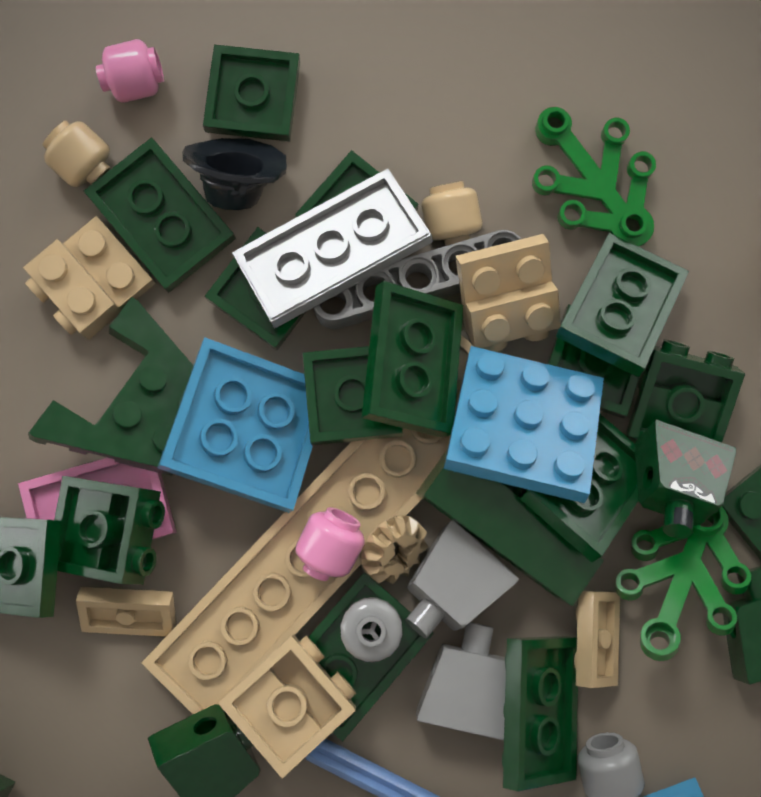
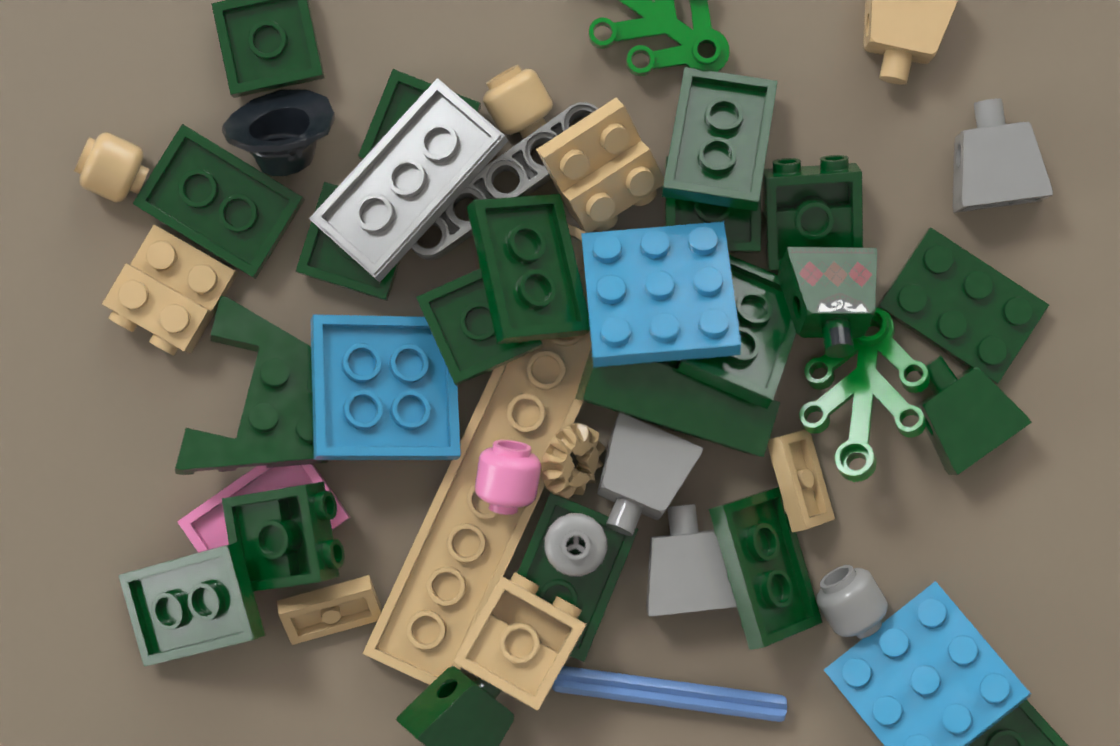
camera: 15 degrees left, 5 degrees up
bright pink head [96,39,164,103] -> none

